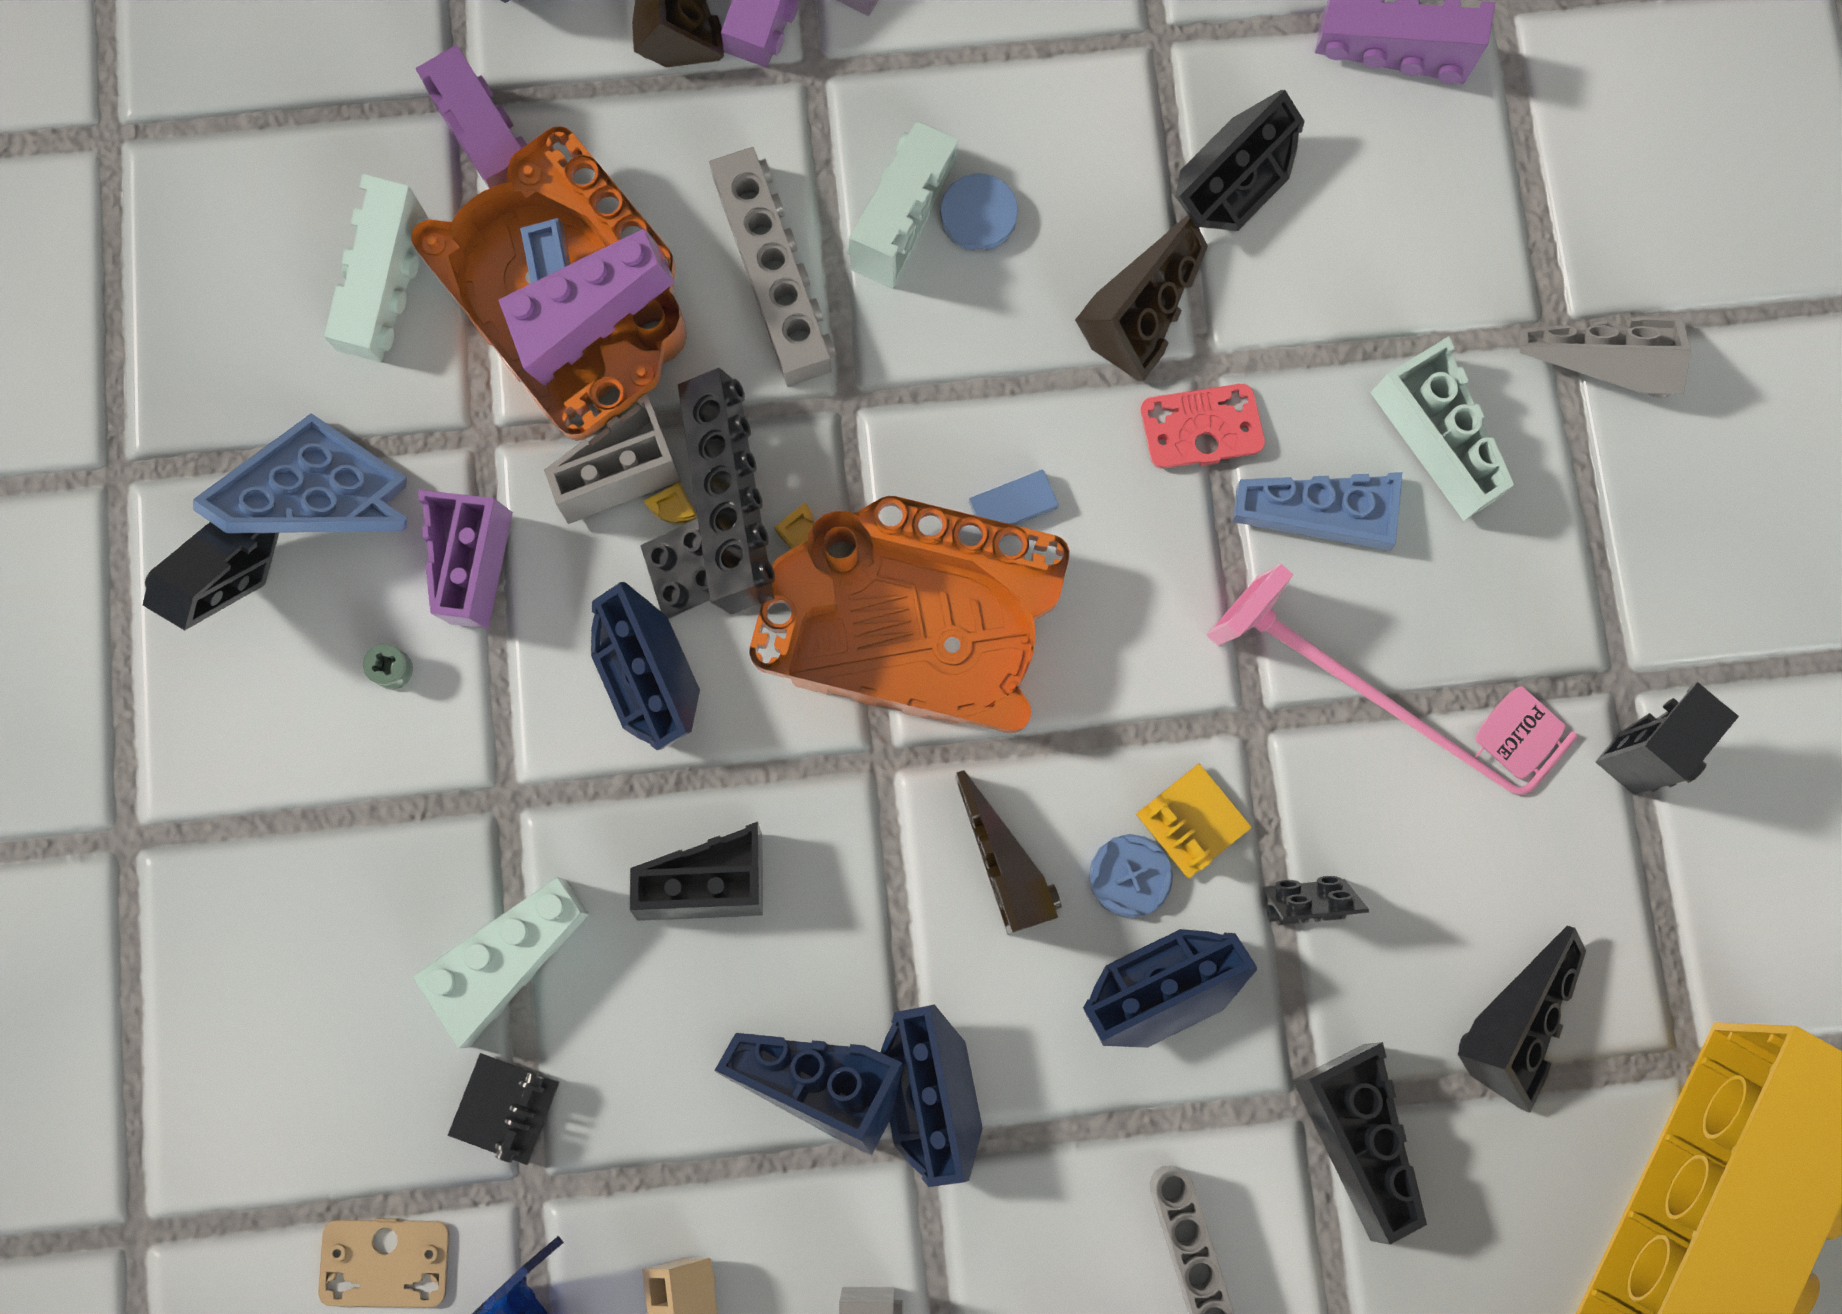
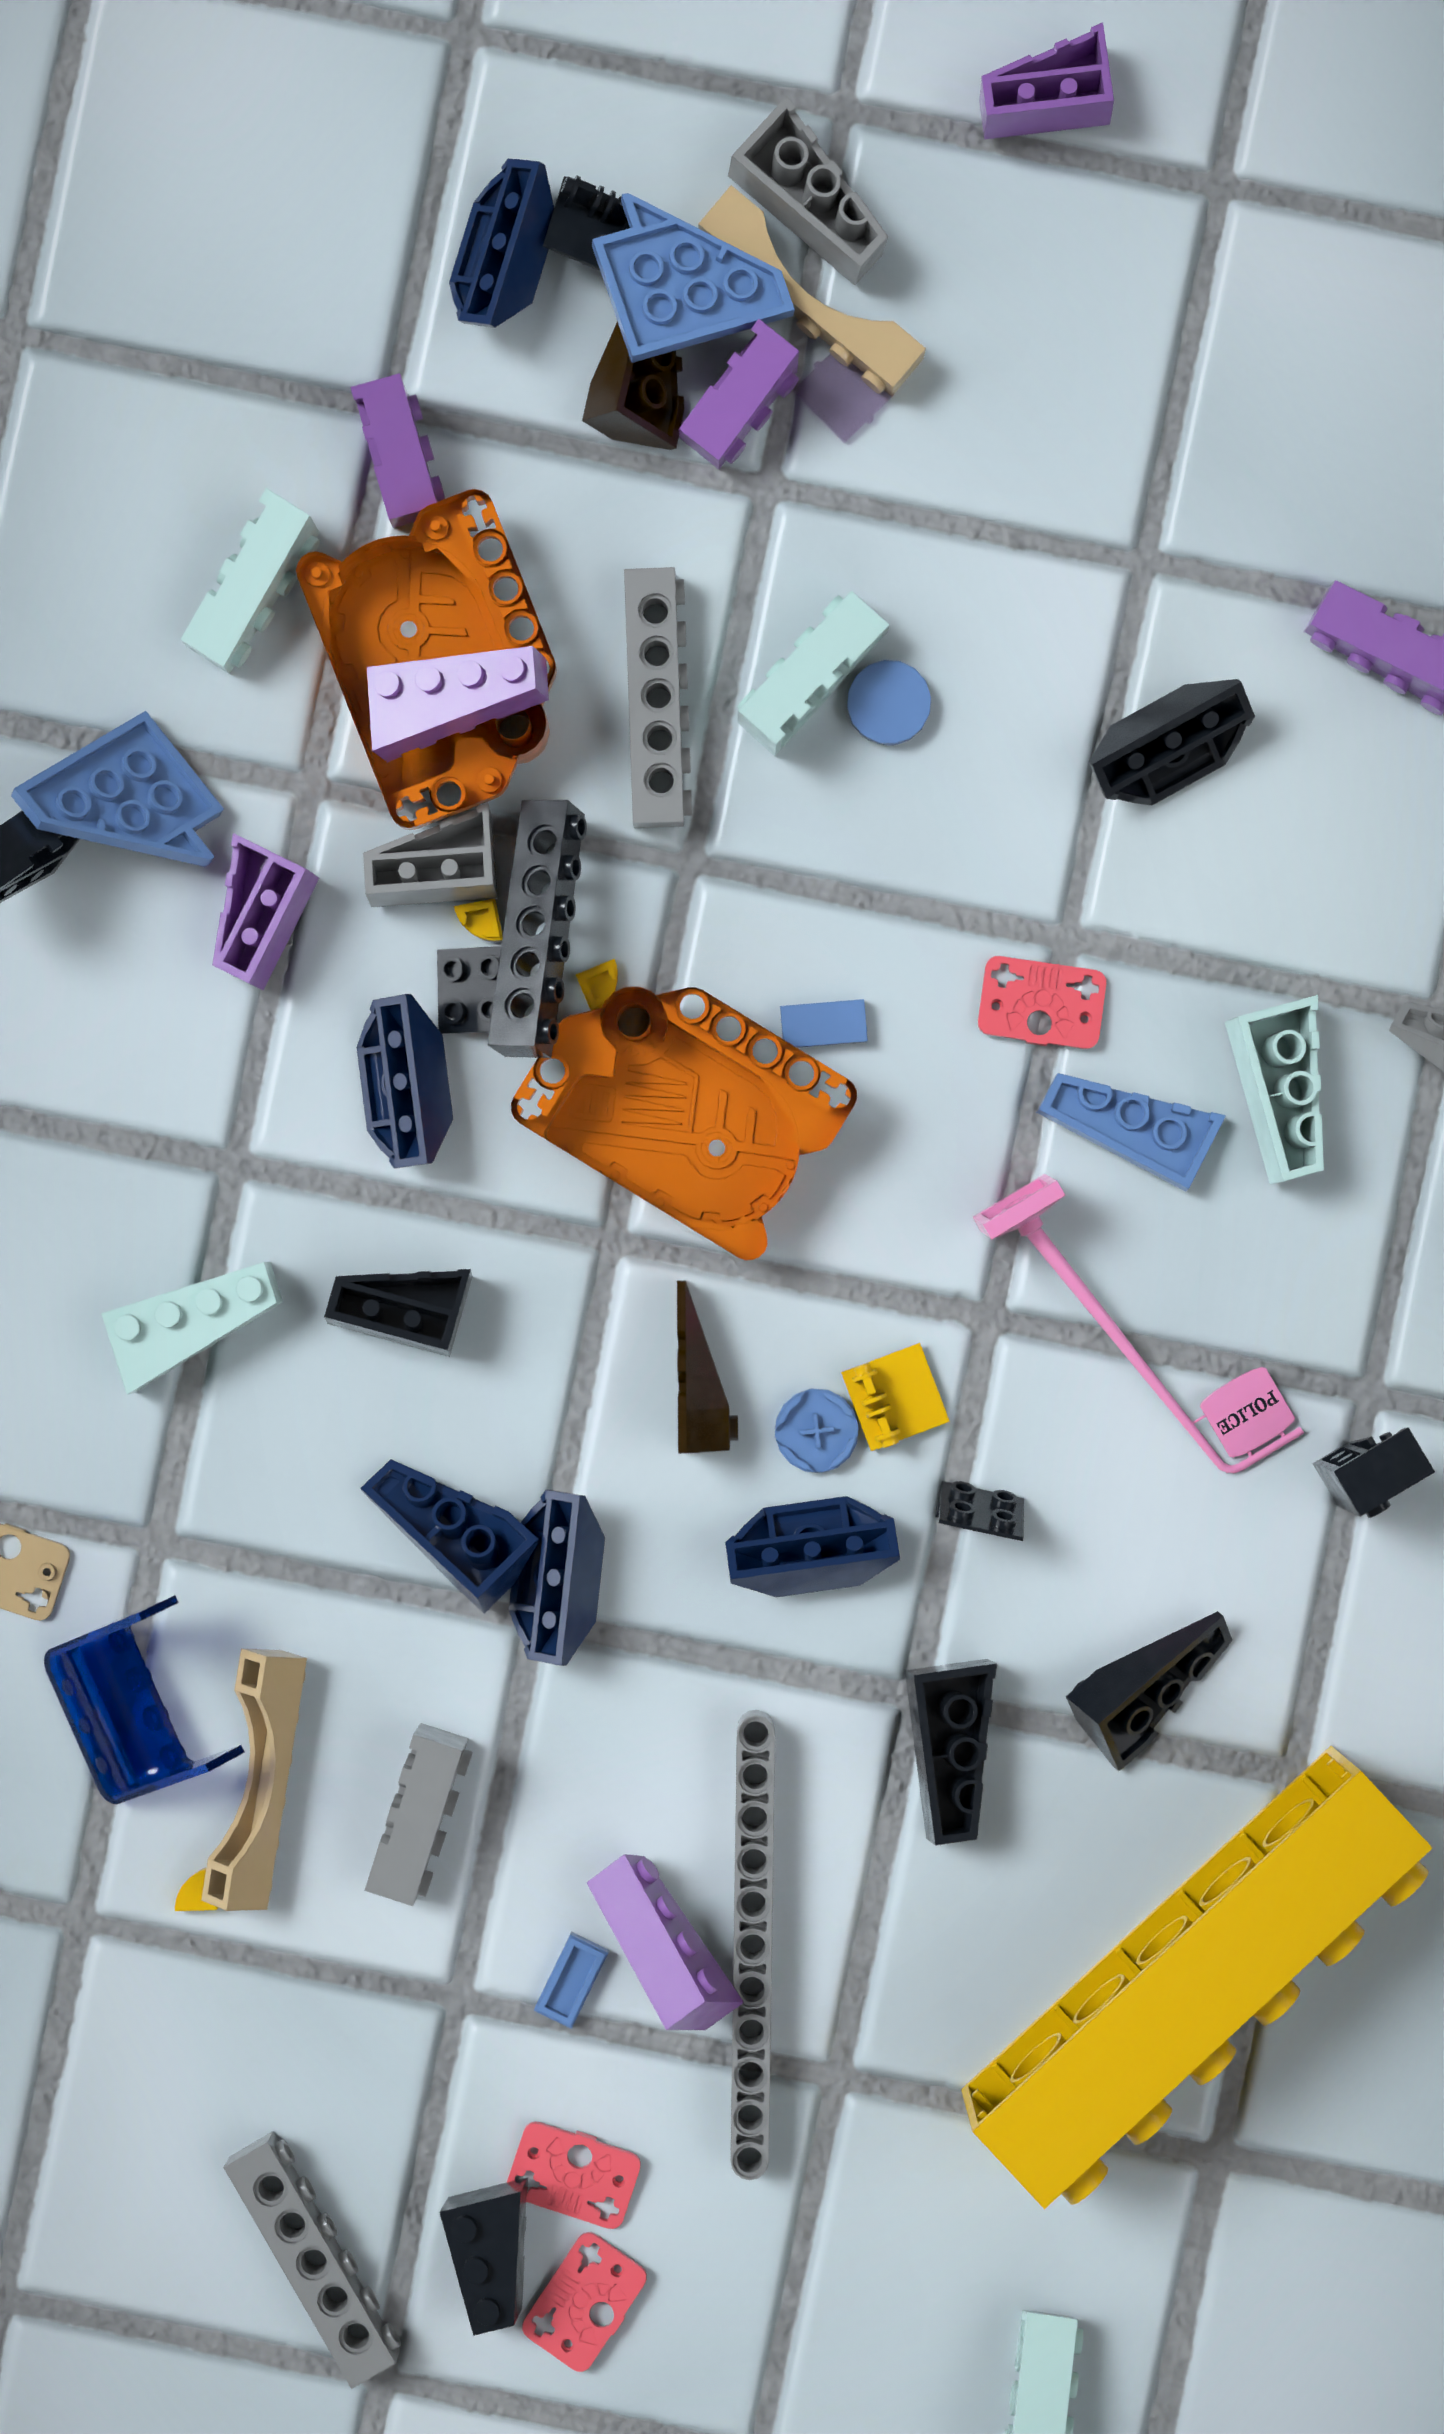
camera: 15 degrees right, 10 degrees up
sand green wheel [363,644,413,690] -> none
black hinge [447,1053,560,1165] -> none
medium blue tile [520,218,571,283] -> none
dark brown wedge [1075,215,1208,381] -> none

